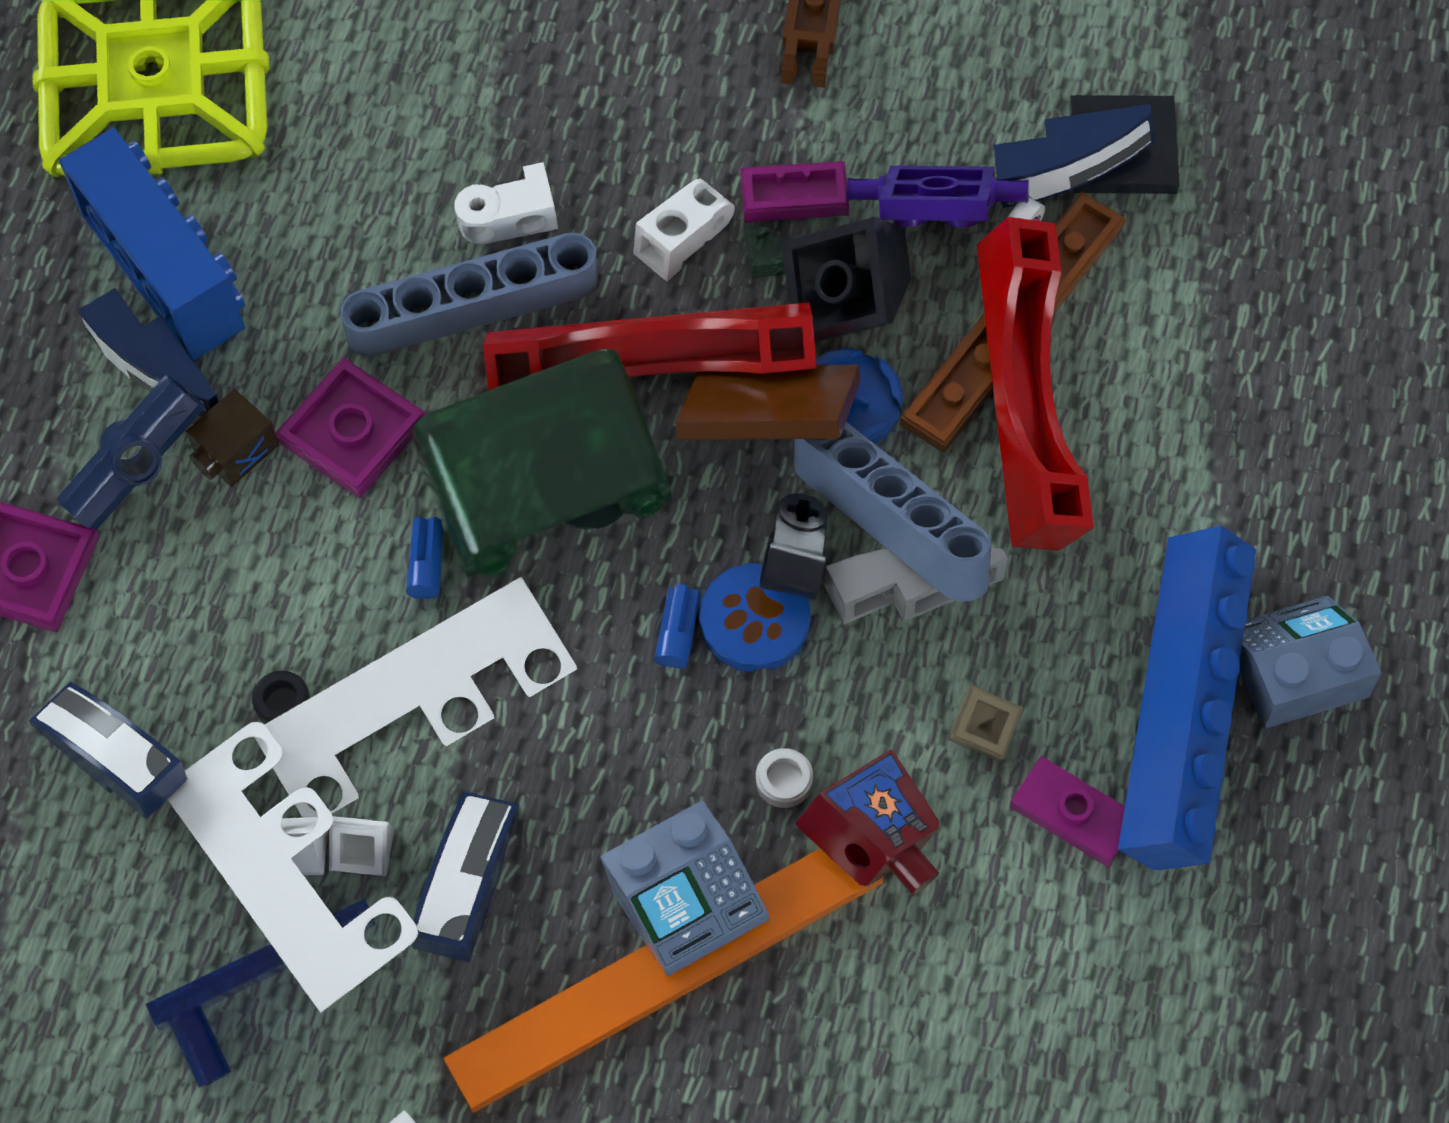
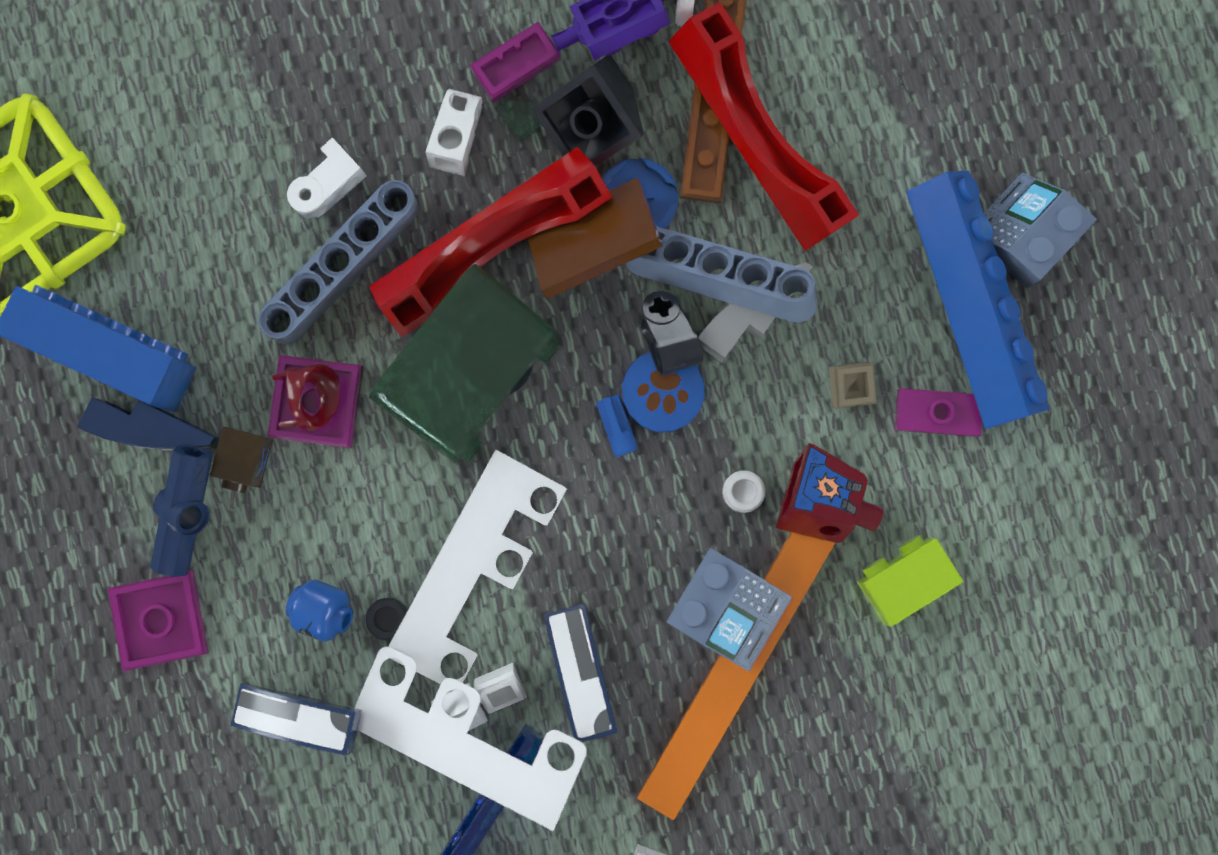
camera: 30 degrees left, 20 degrees up
blue piece [406,516,444,599] -> none
none -> dark red piece [272,364,339,432]
none -> blue head [286,580,353,642]
none -> lime brick [857,535,964,627]

